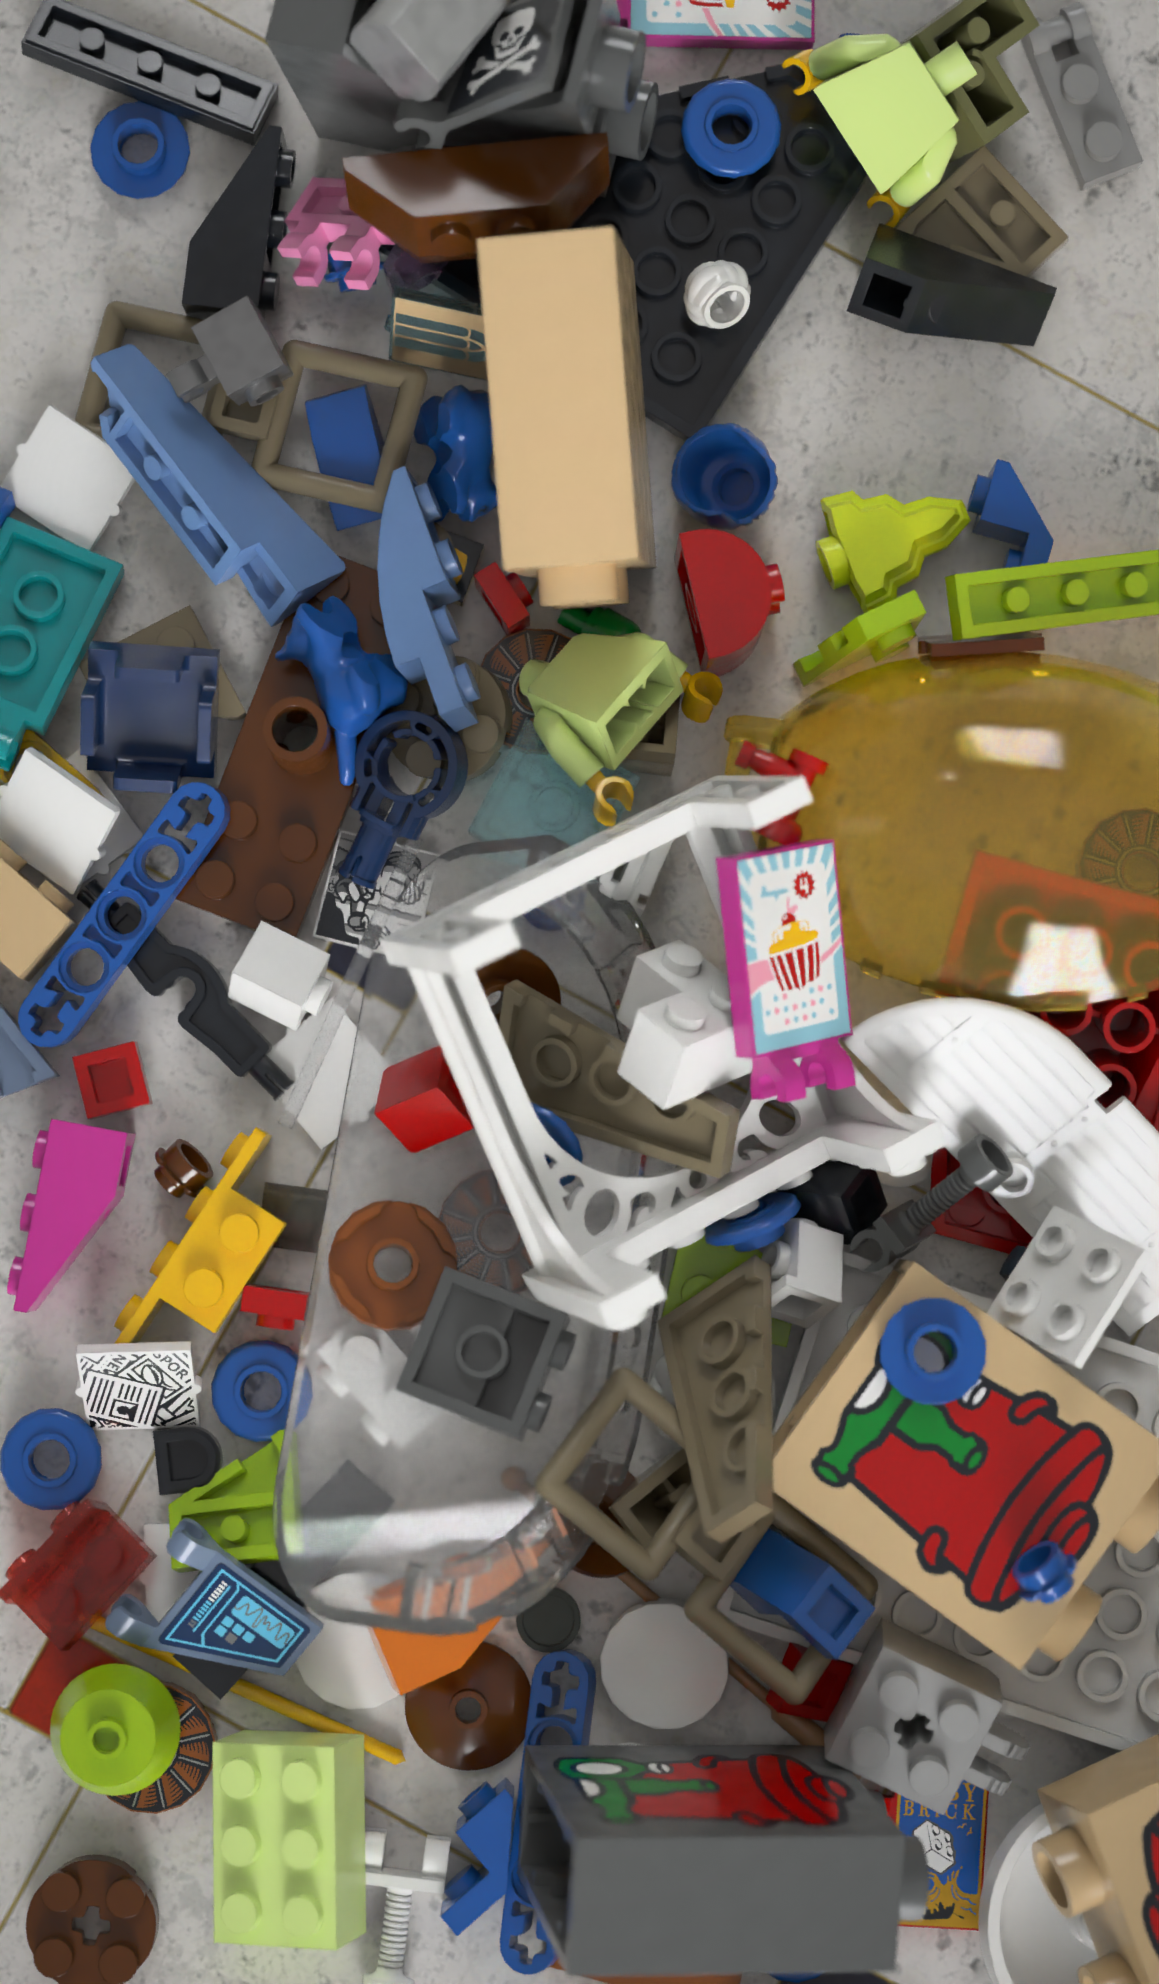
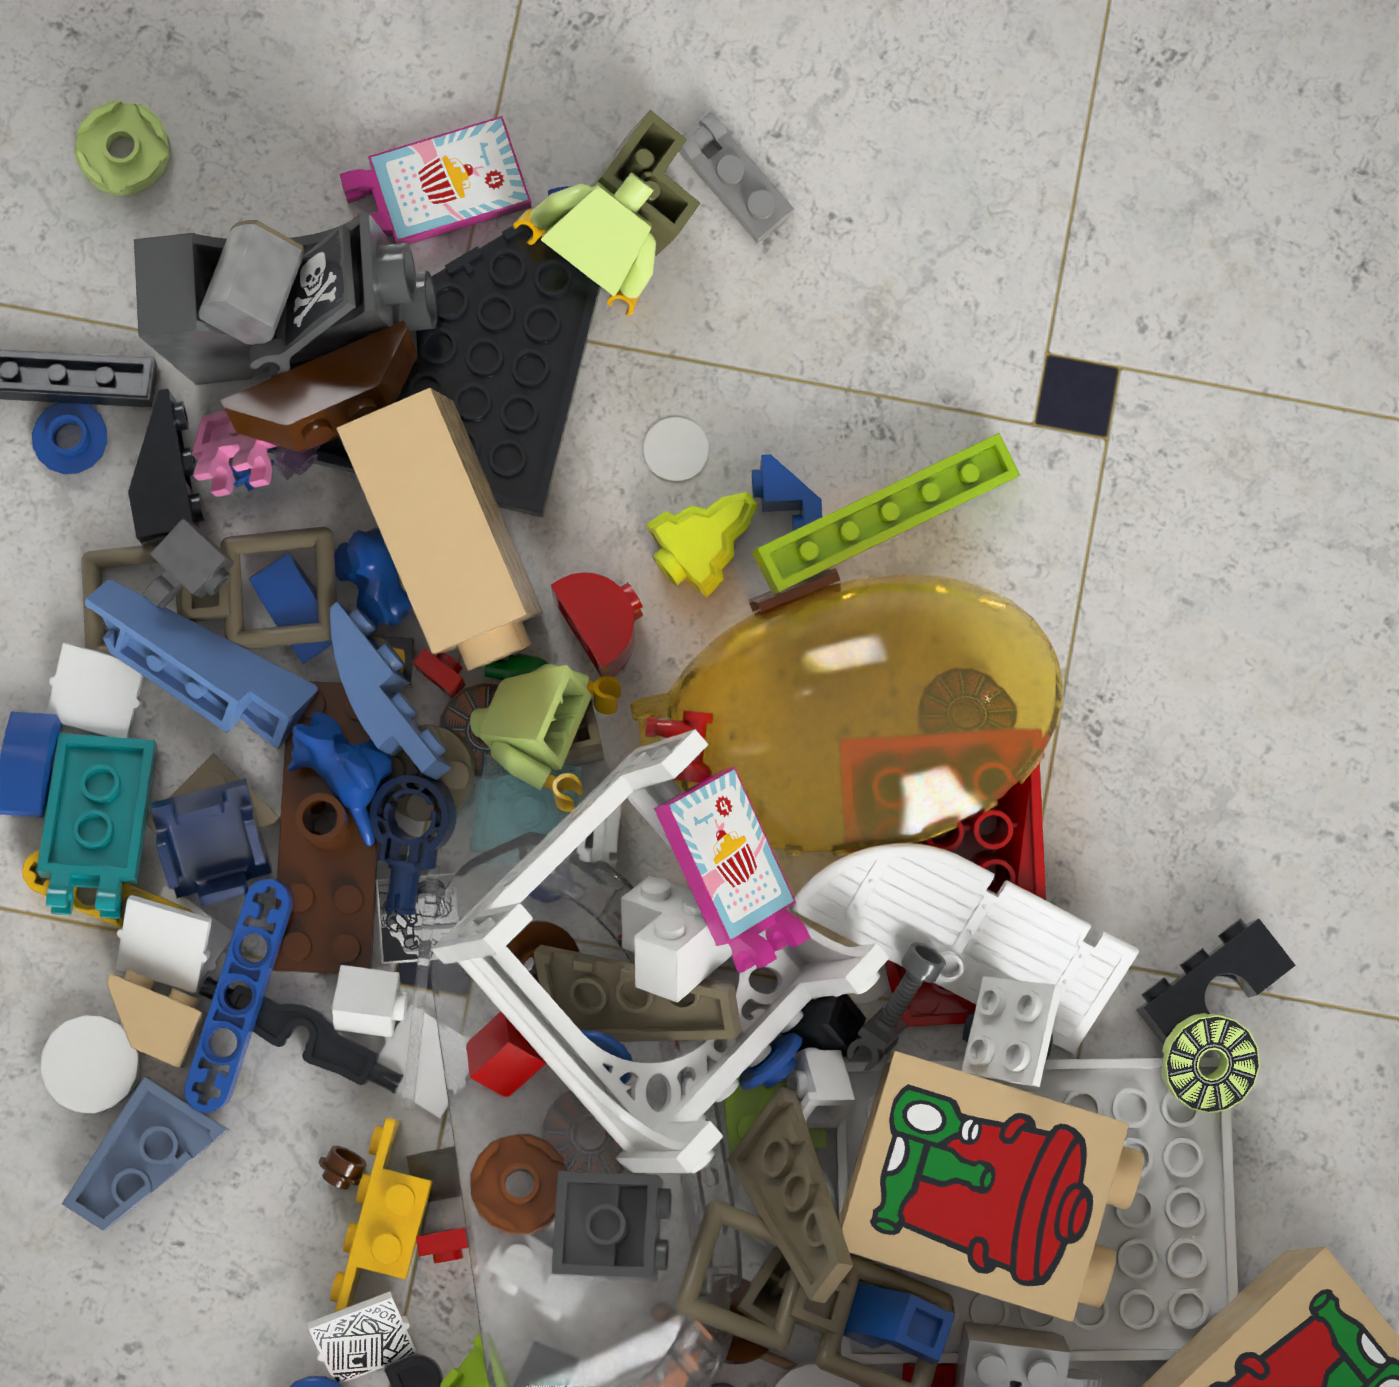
camera: 15 degrees left, 5 degrees down
dark pink slope [7,1119,136,1313] -> none
red plate [72,1041,153,1120] -> none
blue piece [211,1340,313,1442] -> none
piece [384,286,488,381] -> none
blue hair [671,423,778,530] -> none
blue piece [681,78,782,178] -> none
white piece [683,260,751,329] -> none
lime wing [793,589,926,687] -> none
black slope [847,223,1057,346] -> none
blue piece [880,1298,986,1405] -> none
dark tan wing [895,146,1069,277] -> none
blue plate [1012,1541,1077,1604] -> none
none -> white sticker [643,417,709,481]

